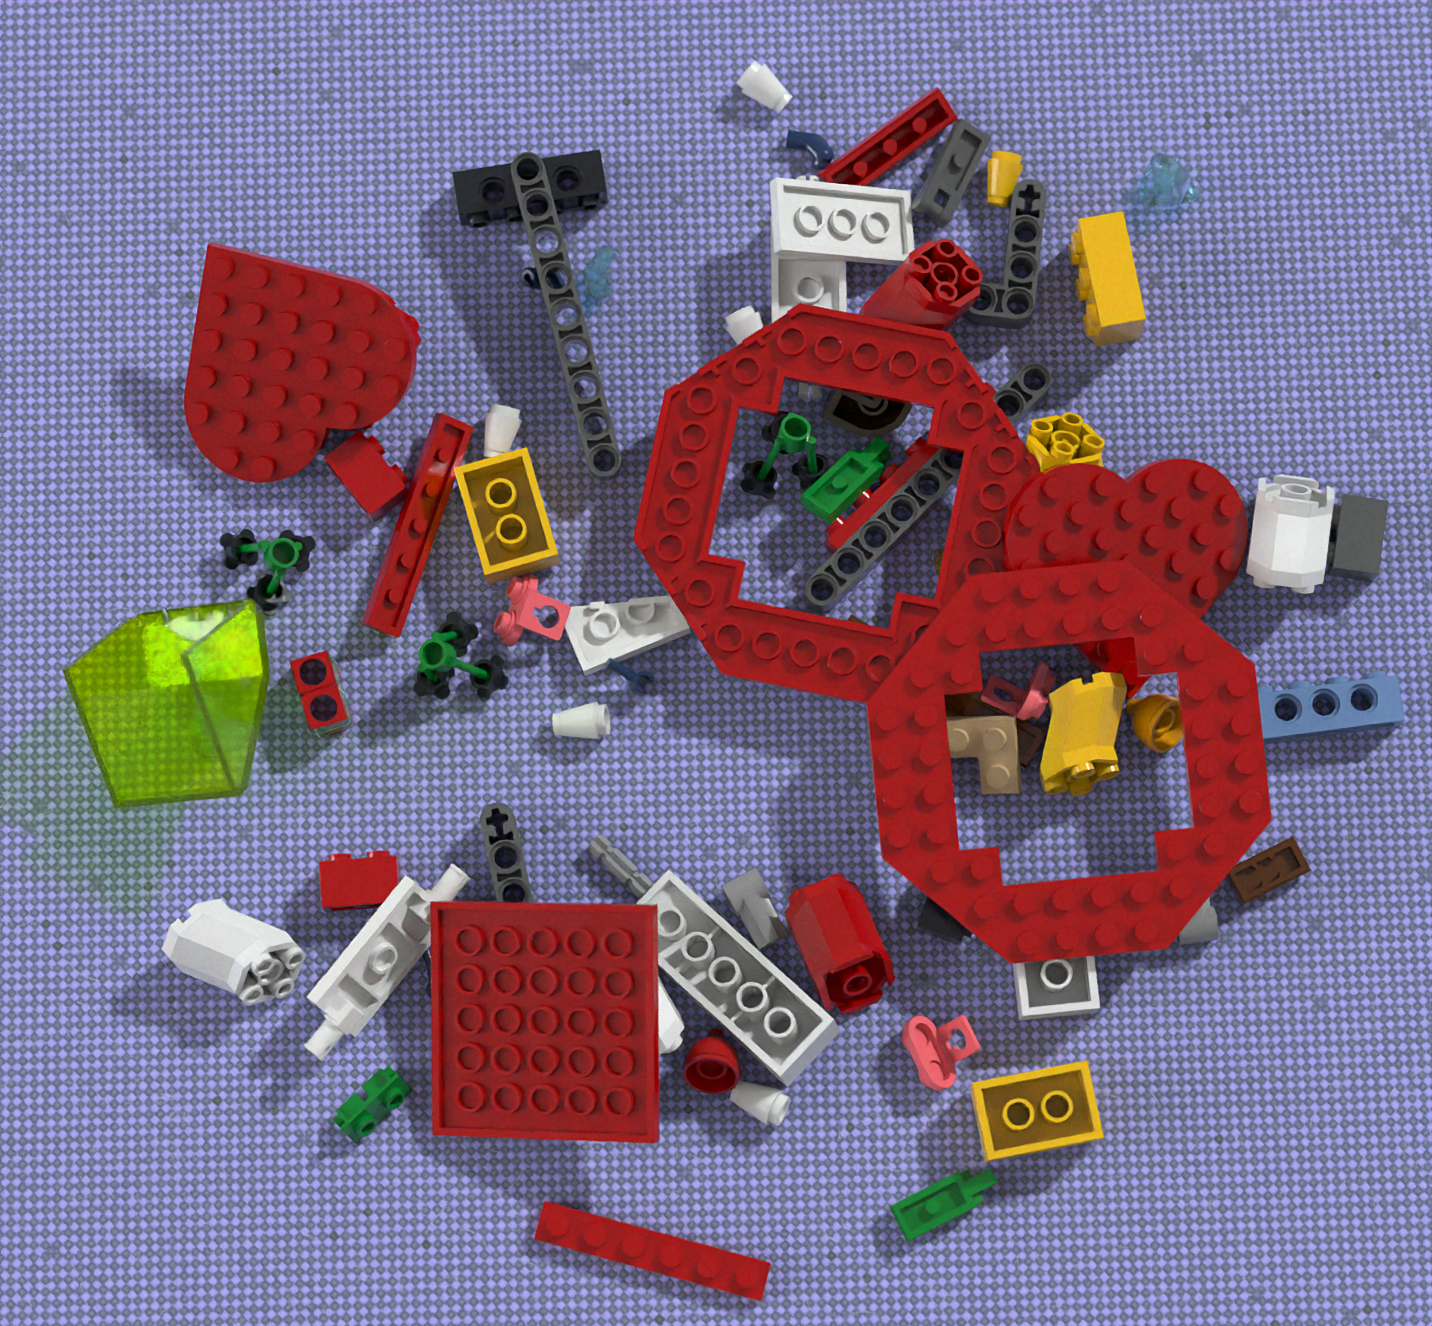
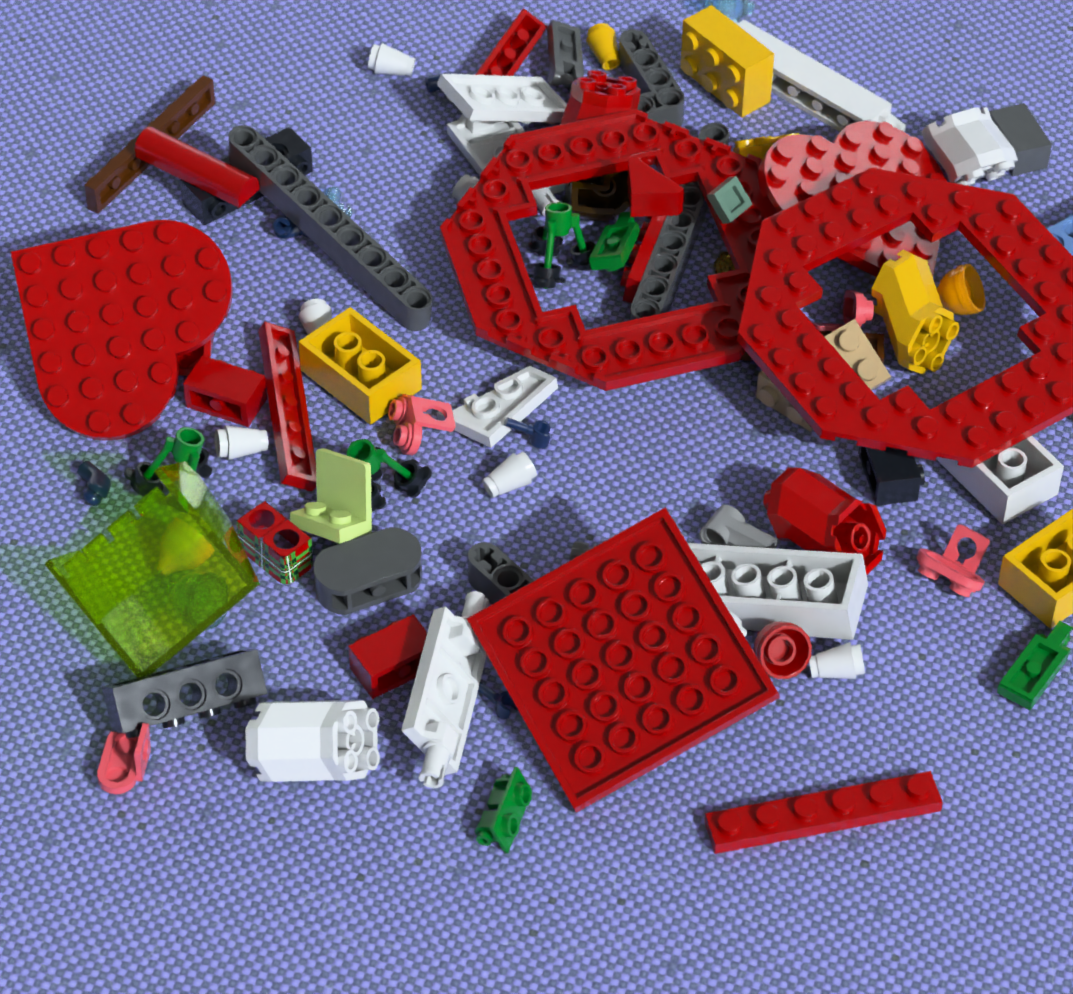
camera: 30 degrees left, 30 degrees down
none -> dark blue arm [77,461,111,506]
none -> reddish brown plate [84,75,216,214]
none -> coral bracket [97,723,151,795]
none -> brick [102,649,268,738]
none -> red brick [135,127,260,208]
none -> white cone [214,425,268,461]
none -> yellowish green bracket [290,448,372,544]
none -> dark grey brick [314,527,422,615]
none -> red slope [628,155,684,217]
none -> sand green plate [706,176,753,224]
none -> white hinge [732,20,906,132]

